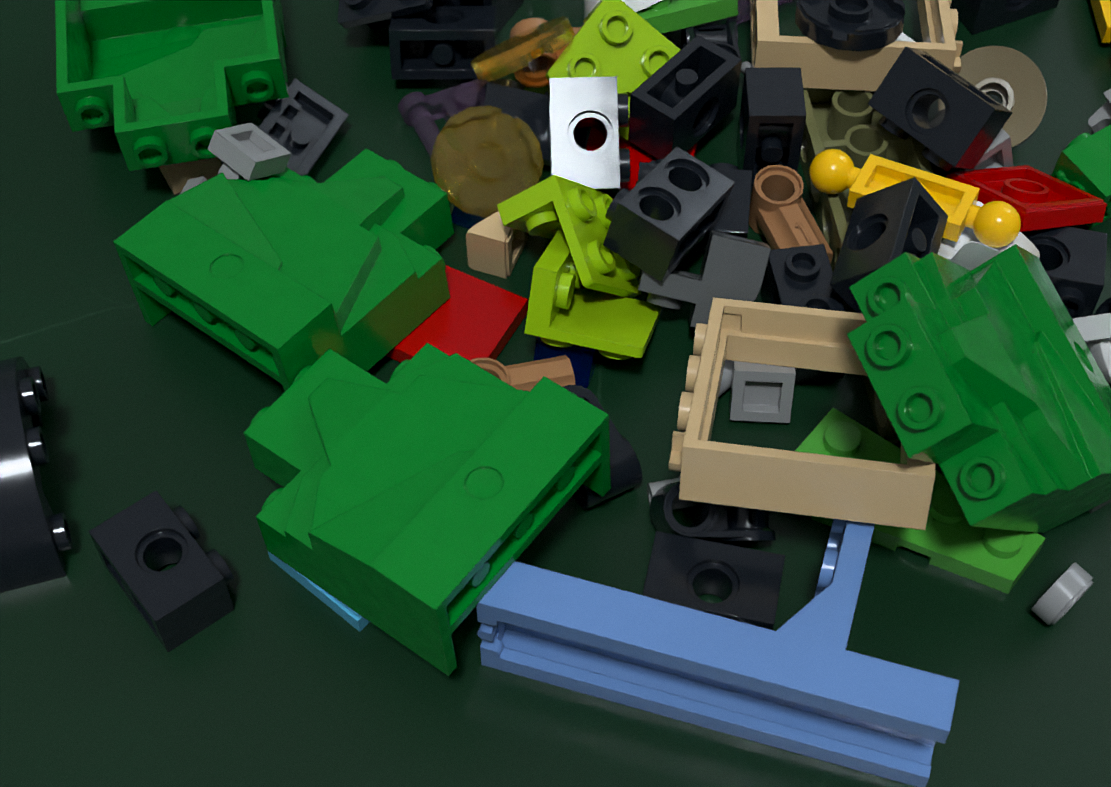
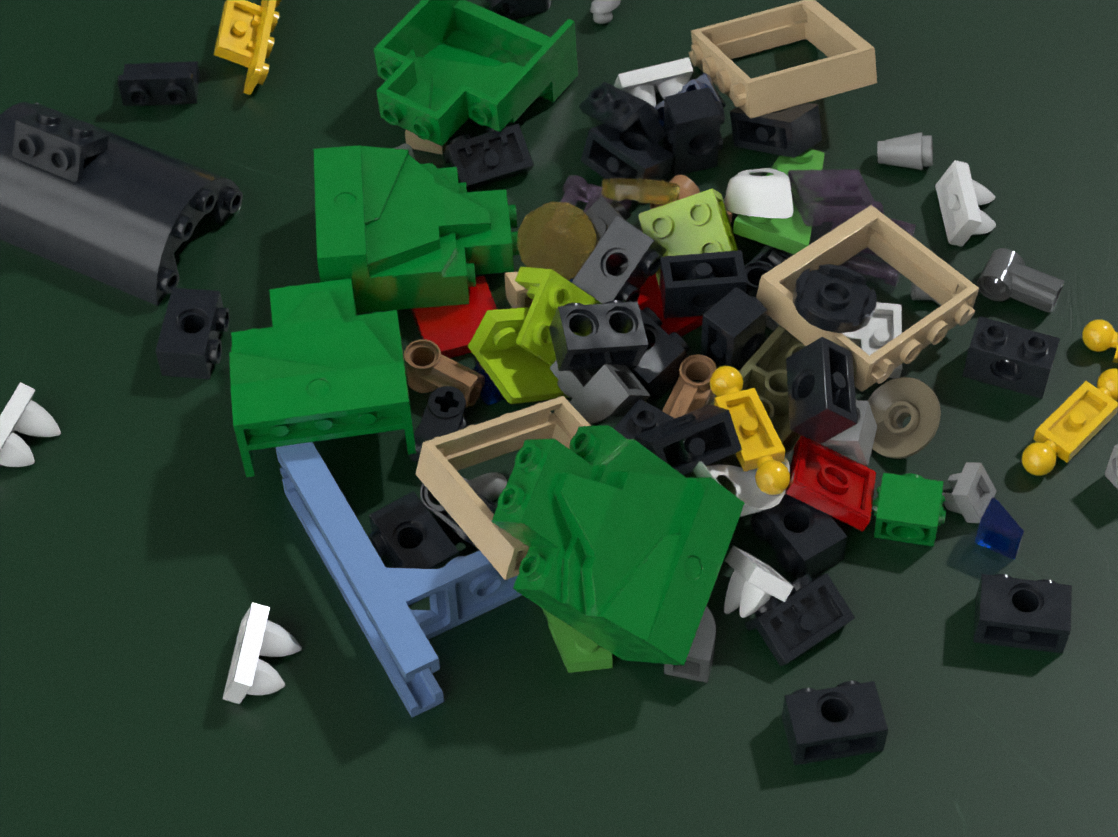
camera: 45 degrees right, 0 degrees up
light grey tile [207,123,292,181] -> none
light grey tile [1031,562,1094,626] -> none

